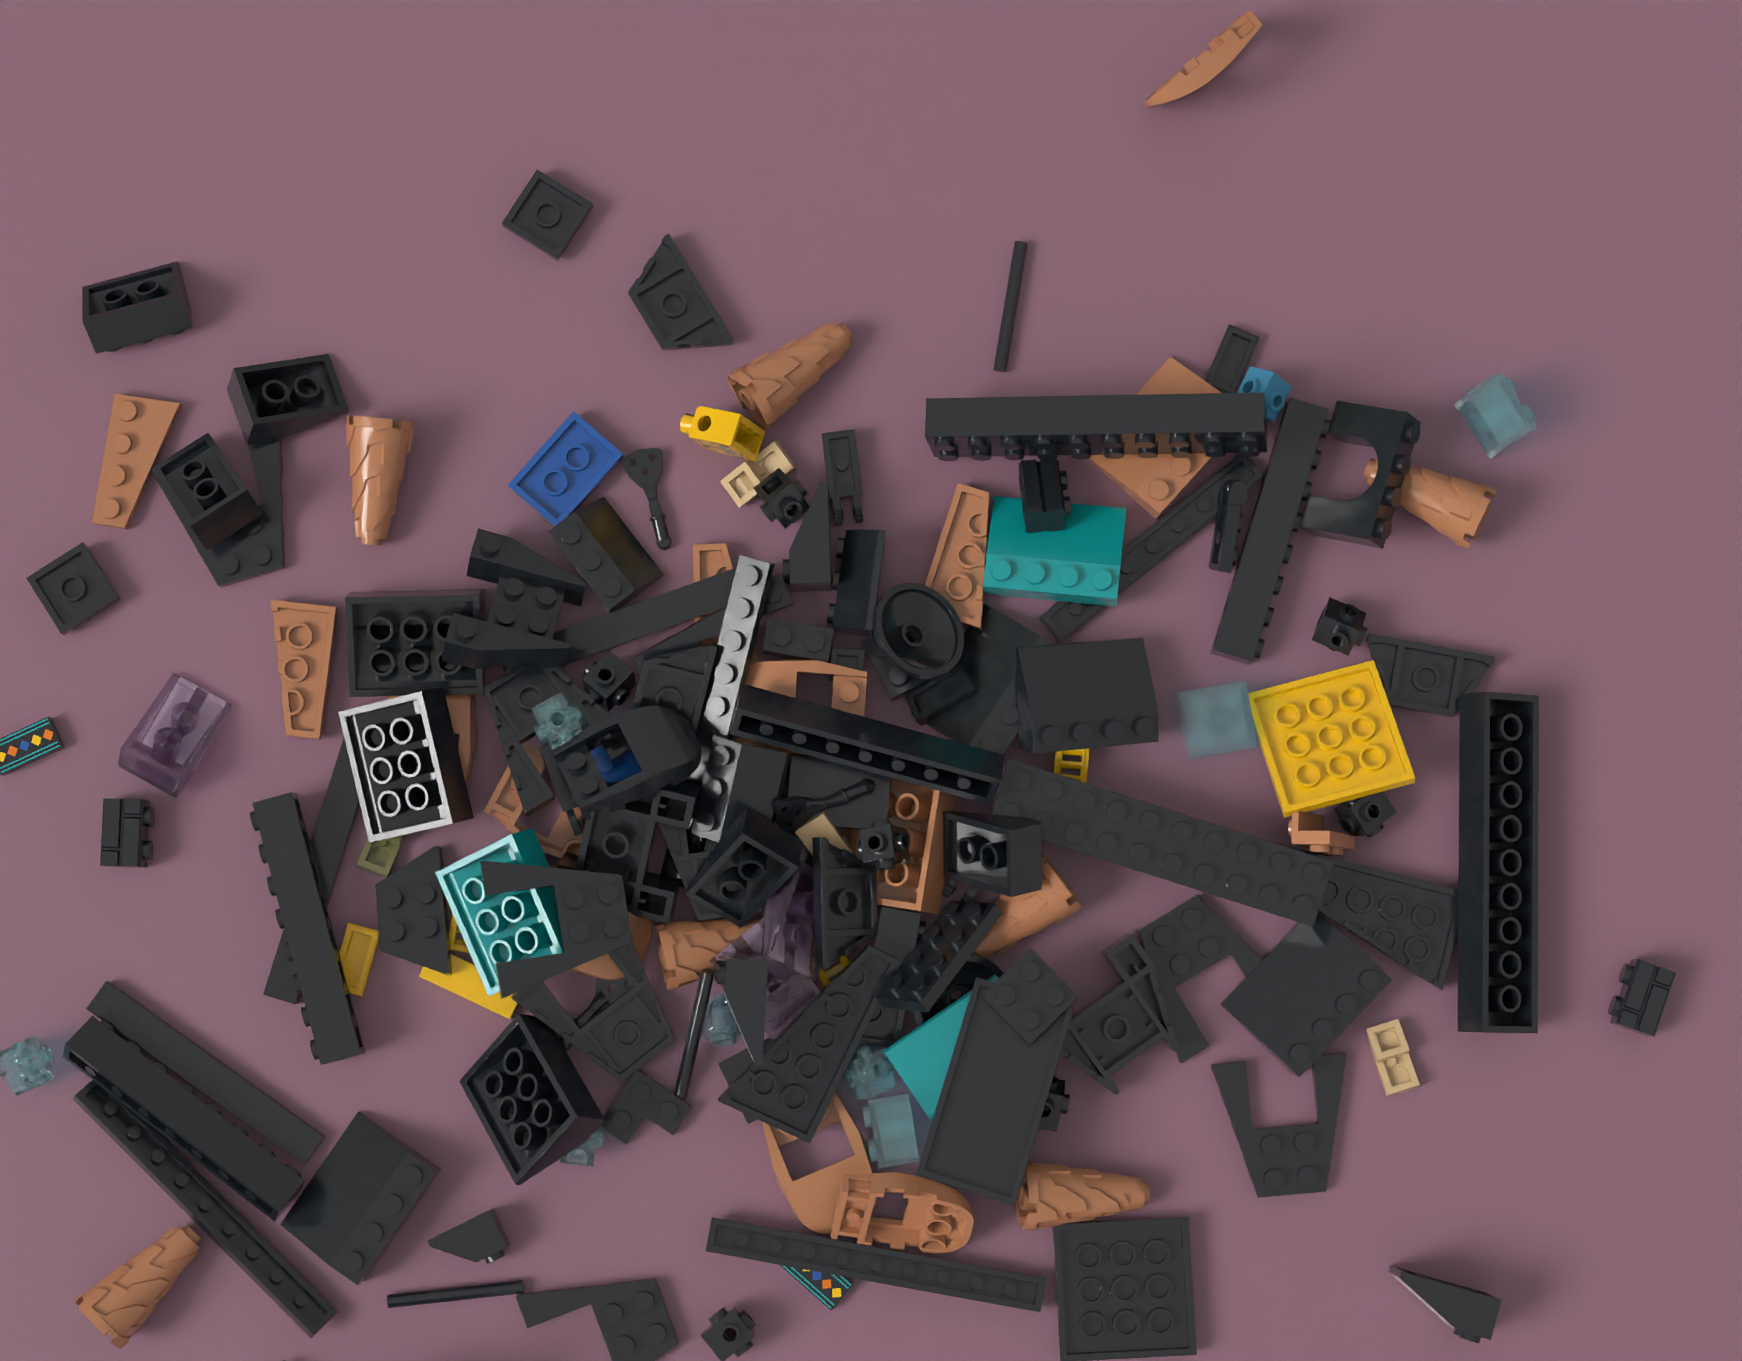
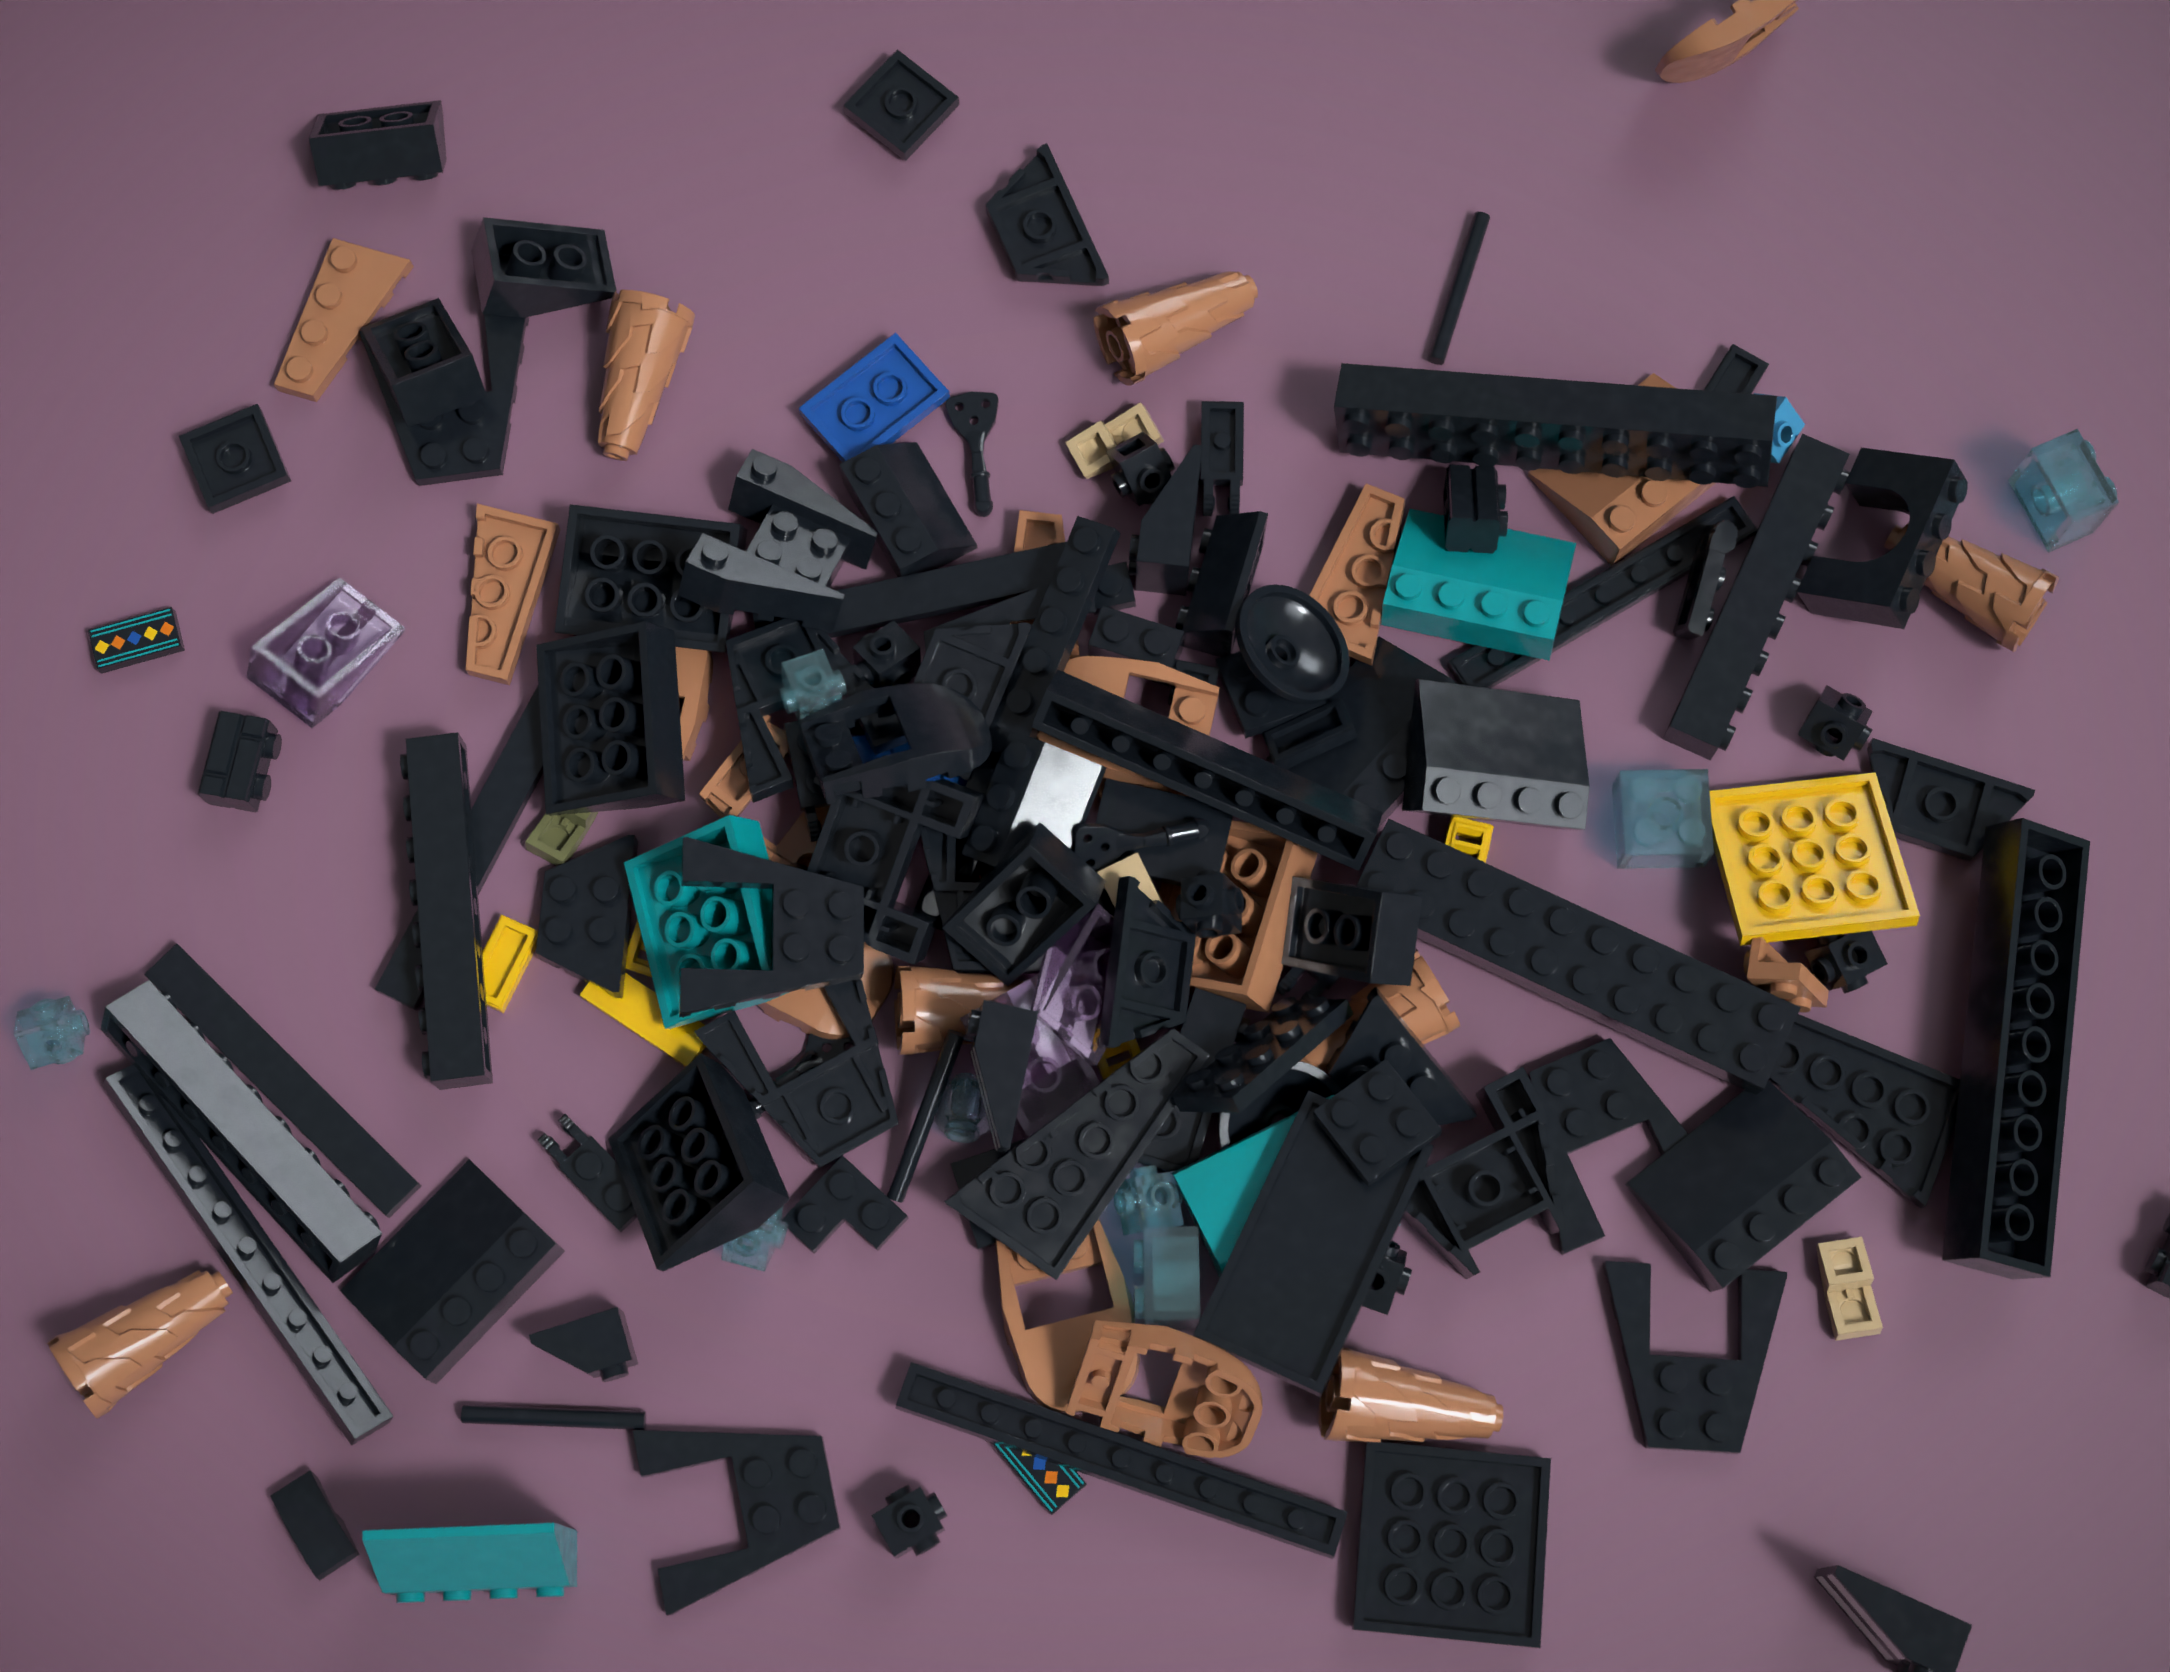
camera: 10 degrees right, 10 degrees down
yellow torso [680,406,765,463] -> none
none -> black hinge [538,1114,637,1232]
none -> black wing [1327,987,1477,1125]

